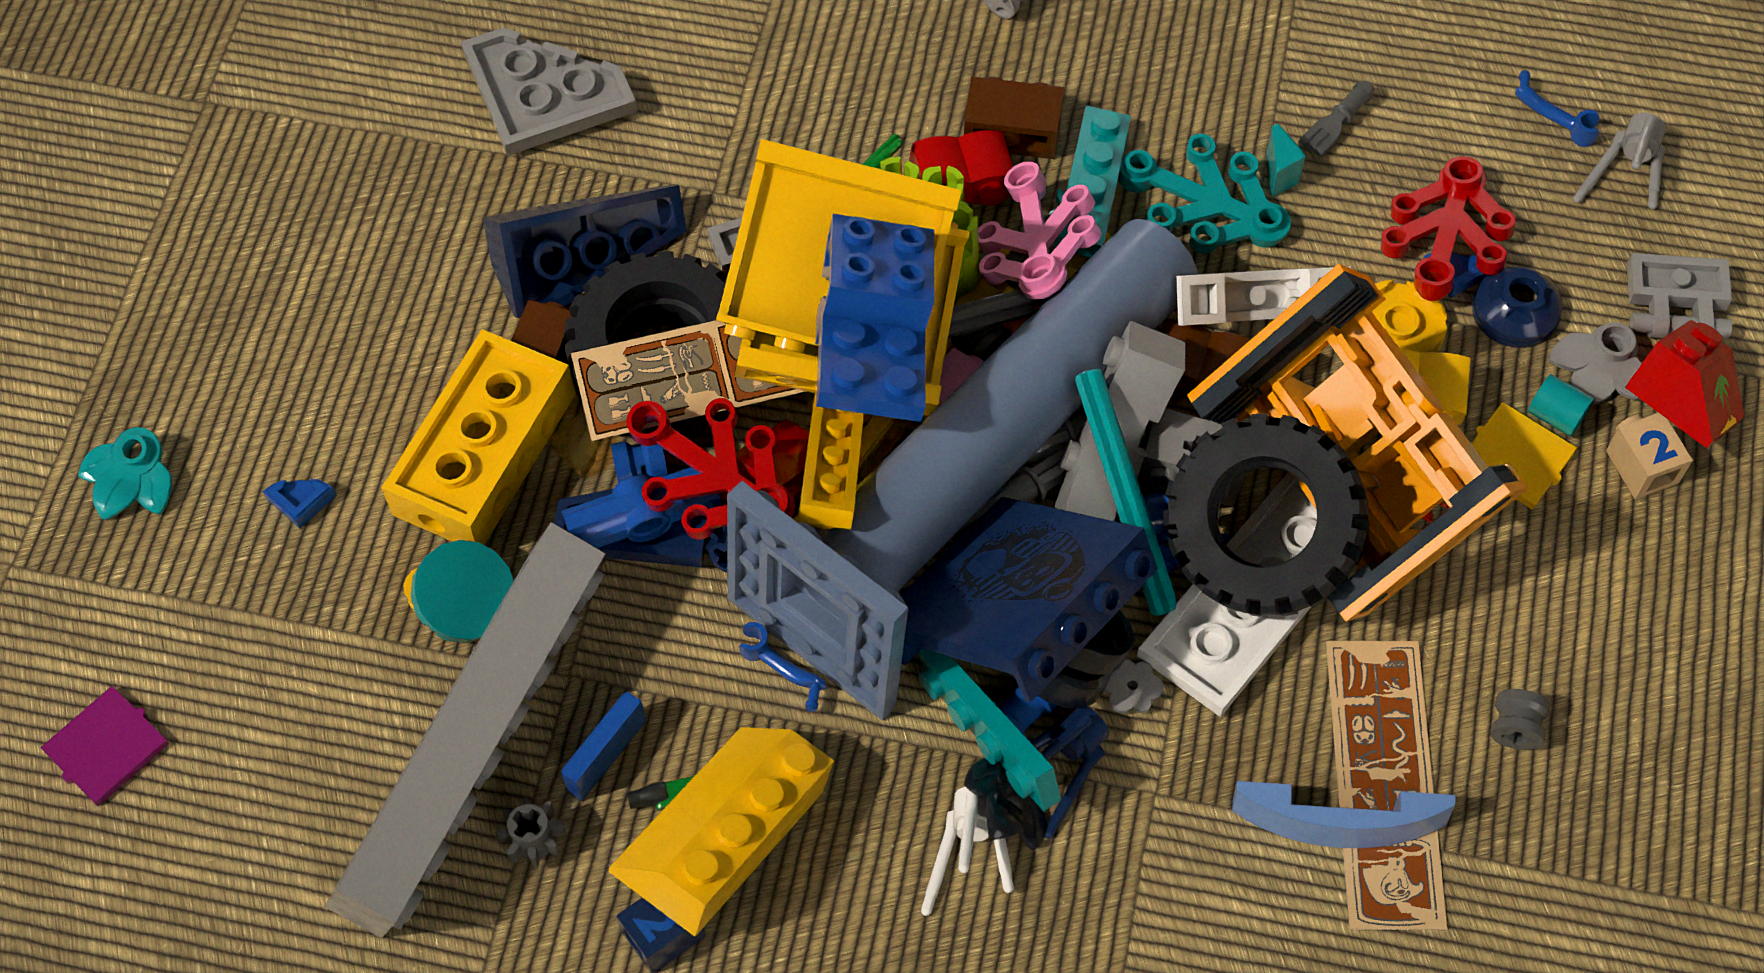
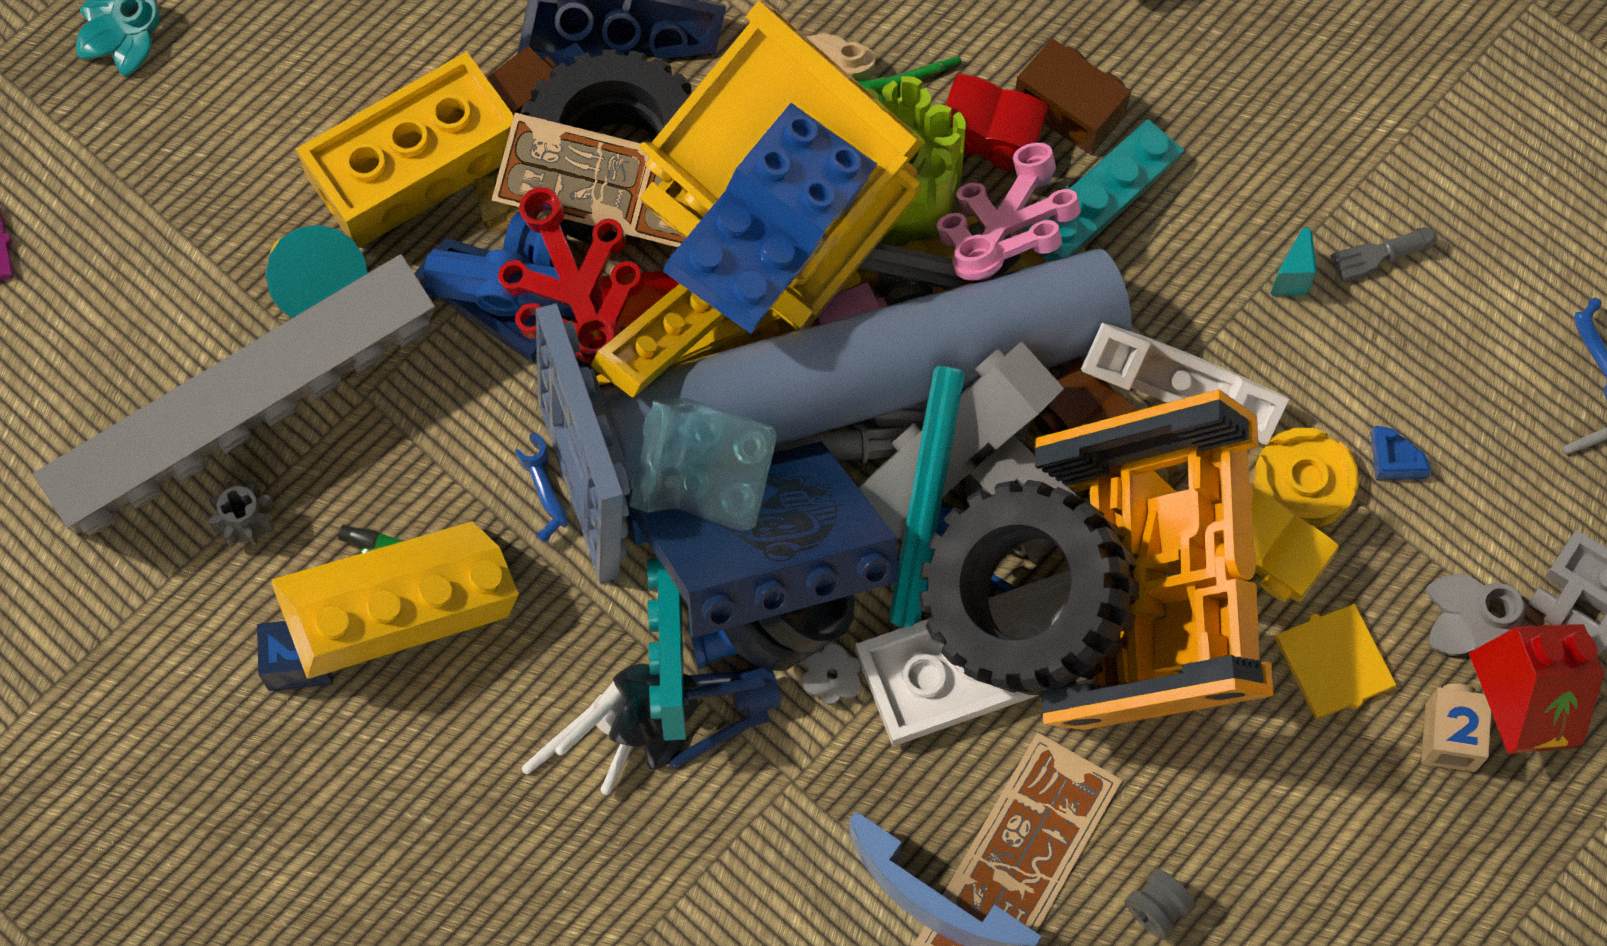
camera: 30 degrees right, 5 degrees up
blue tile [263,478,337,529] -> none
blue tile [561,692,646,801] -> none
teal plant [1118,133,1291,254] -> none
red plant [1380,156,1516,301] -> none
dark blue piece [1472,266,1562,348] -> none
teal beam [1527,374,1595,437] -> none
none -> clear light blue bracket [629,398,777,532]

